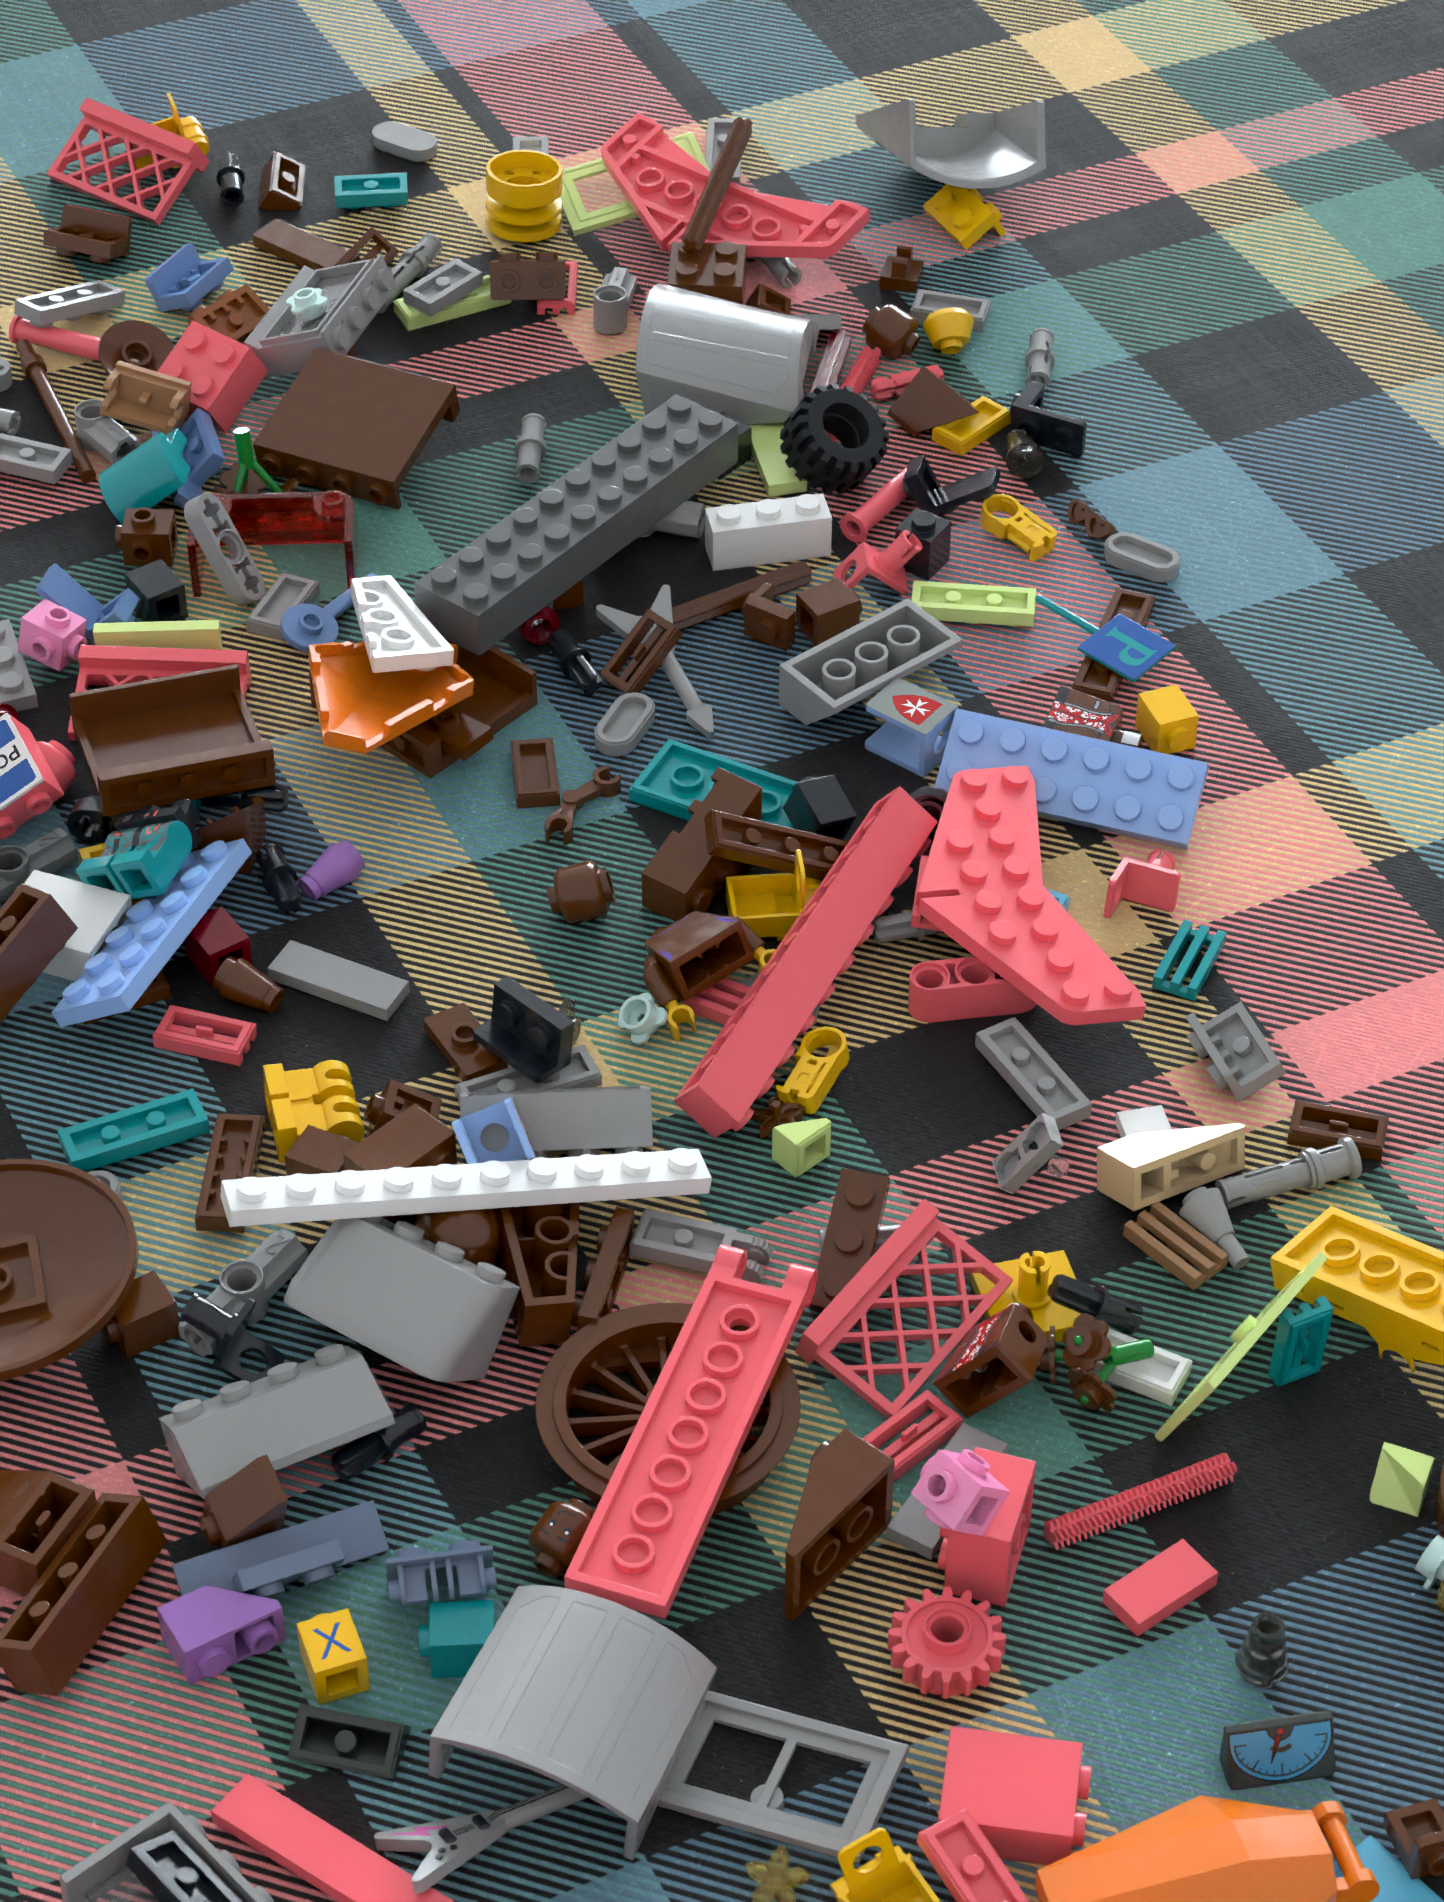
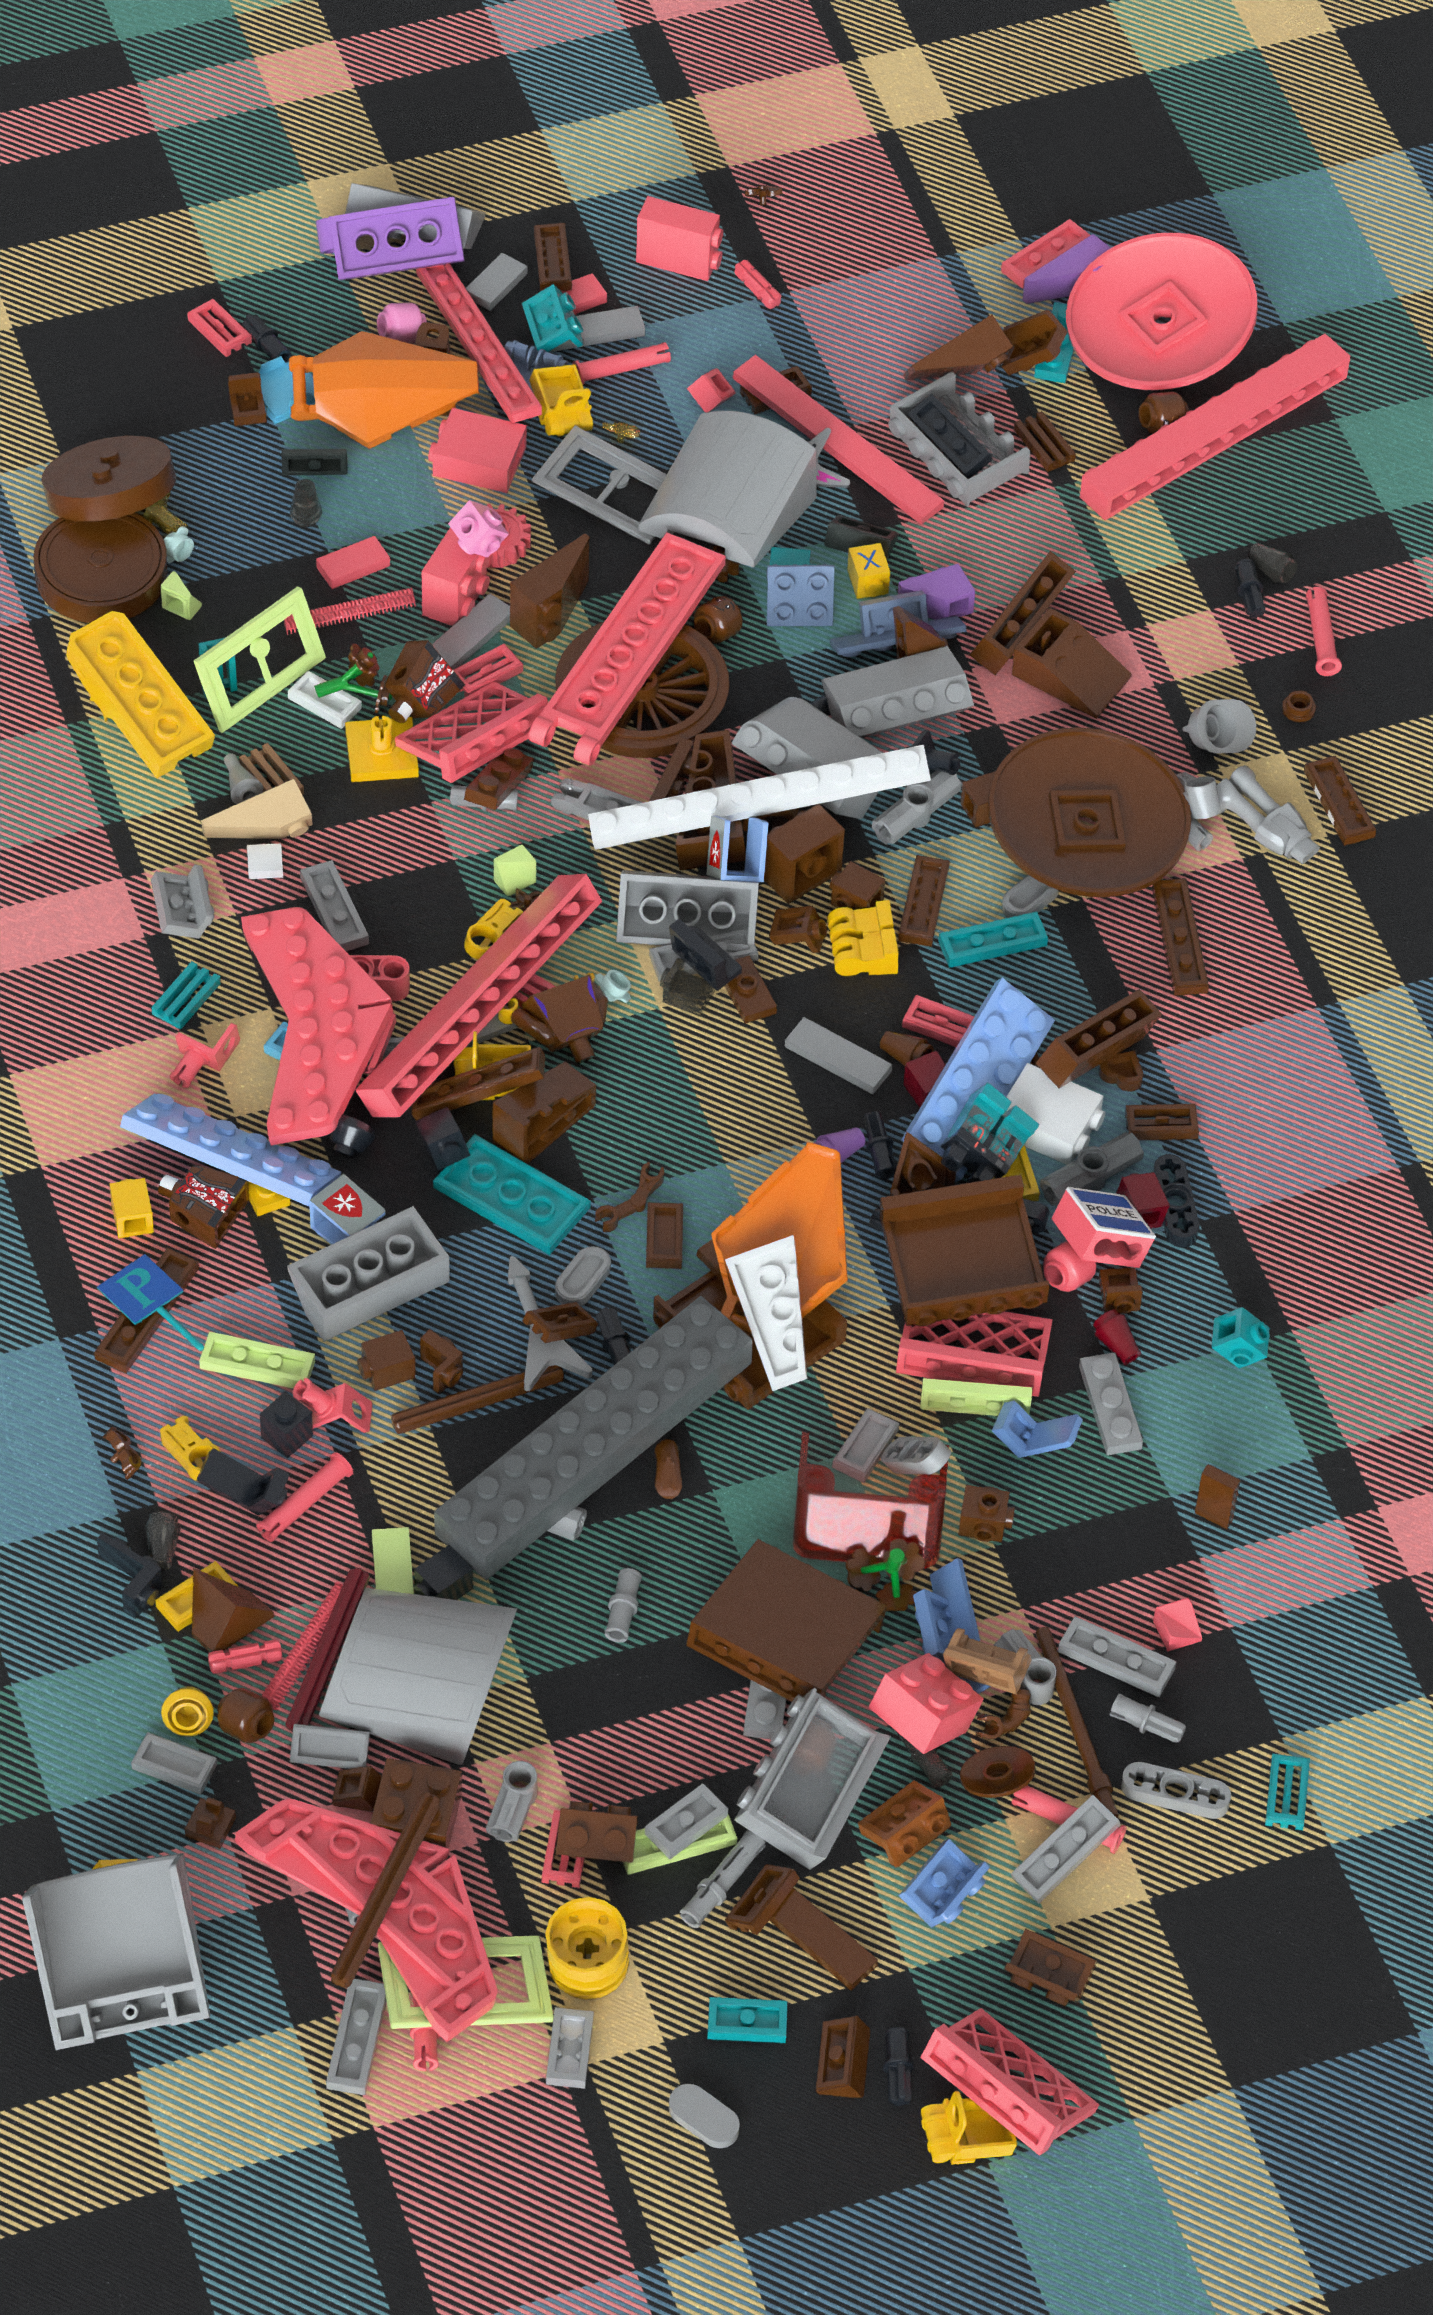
camera: 175 degrees left, 10 degrees up
bright pink brick [18,599,87,671] -> none
teal brick [99,428,191,524] -> none
black brick [125,559,188,622] -> none
medium blue piece [280,572,377,653] -> none
light aqua plate [286,287,328,321] -> none
reddish brown head [547,860,616,924] -> none
white brick [705,493,832,571] -> none
black tyre [780,384,889,494] -> none
light grey piece [992,1113,1070,1194] -> none
light grey pin [1025,327,1055,391] -> none
black axle [1047,1274,1143,1335] -> none
light grey tile [1104,532,1181,582] -> none
light grey pin [1215,1137,1362,1210] -> none
reddish brown tile [1287,1100,1389,1161] -> none

